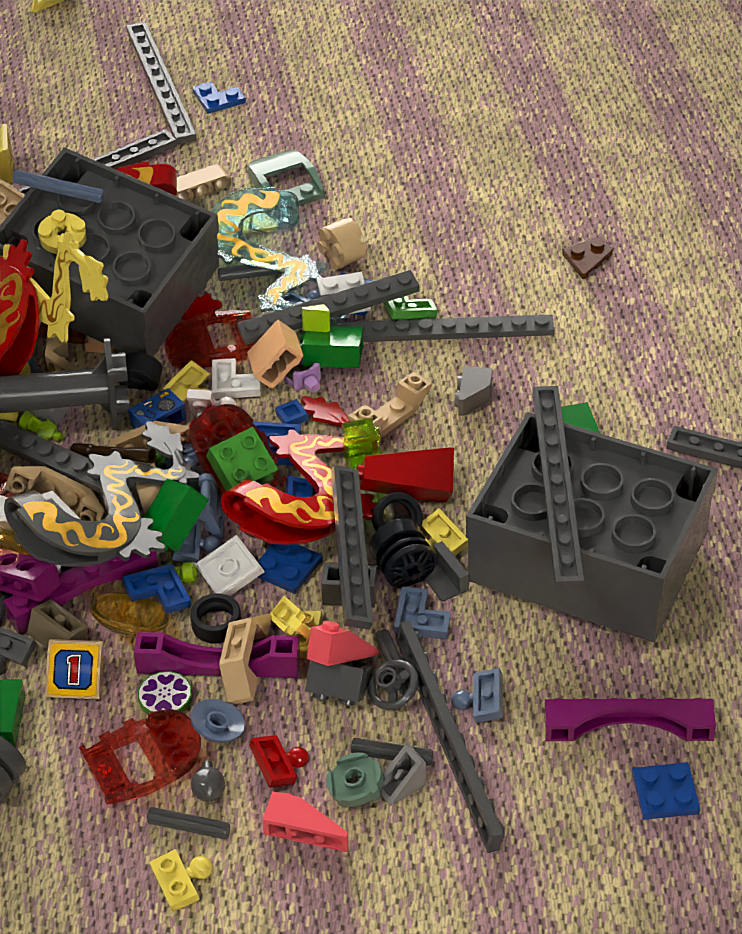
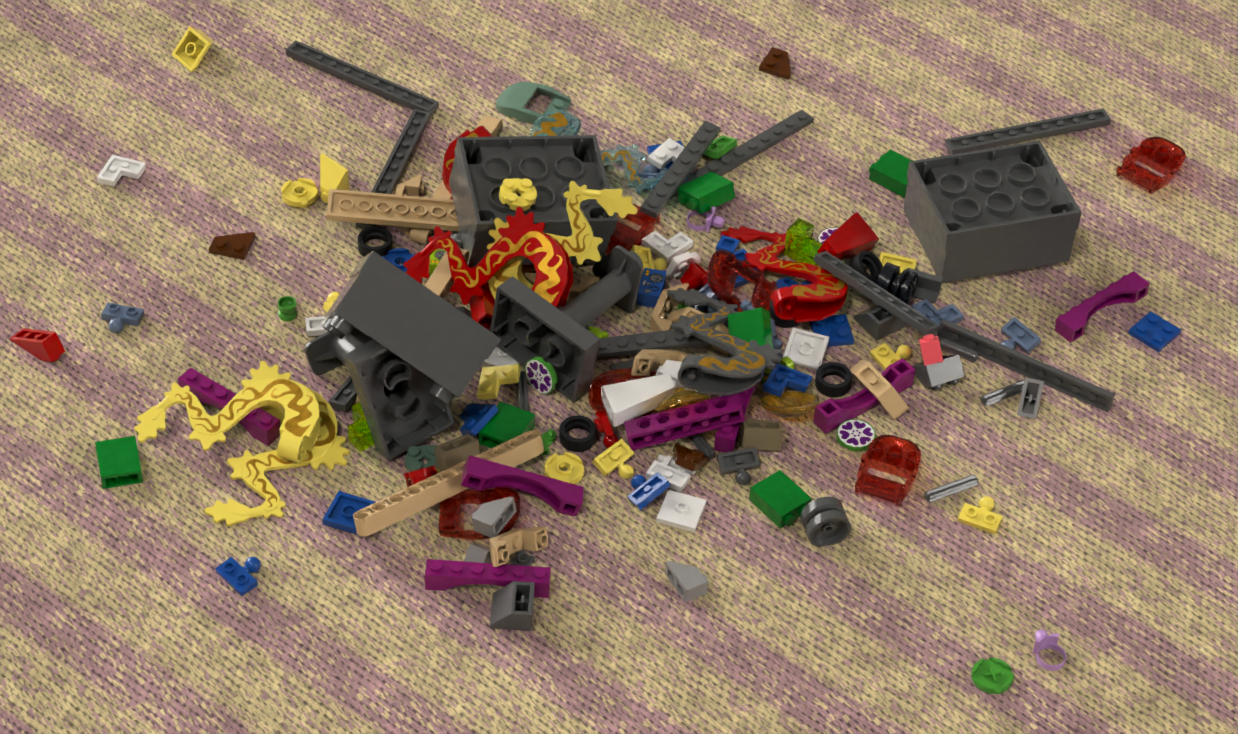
camera: 45 degrees left, 0 degrees up
sand blue axle [13,170,104,203] -> none
slope [45,639,104,699] -> none
dark brown piece [70,443,157,464] -> none
sand blue dish [190,699,245,743] -> none
dark grey piece [191,760,225,802] -> none
plate [192,82,246,114] -> none
bright green brick [206,427,278,491] -> none
light nougat brick [247,320,303,389] -> none
red plate [249,735,309,788] -> none
coral slope [262,791,349,852] -> none
light yellow hinge [270,596,311,640] -> none
lime slope [302,304,330,332] -> none
tan brick [317,217,367,270] -> none
sand green plate [326,752,384,808] -> none
tan slope [348,372,432,438] -> none
dark grey piece [368,659,418,710] -> none
light grey slope [454,366,492,416] -> none
dark grey plate [532,386,584,589] -> none

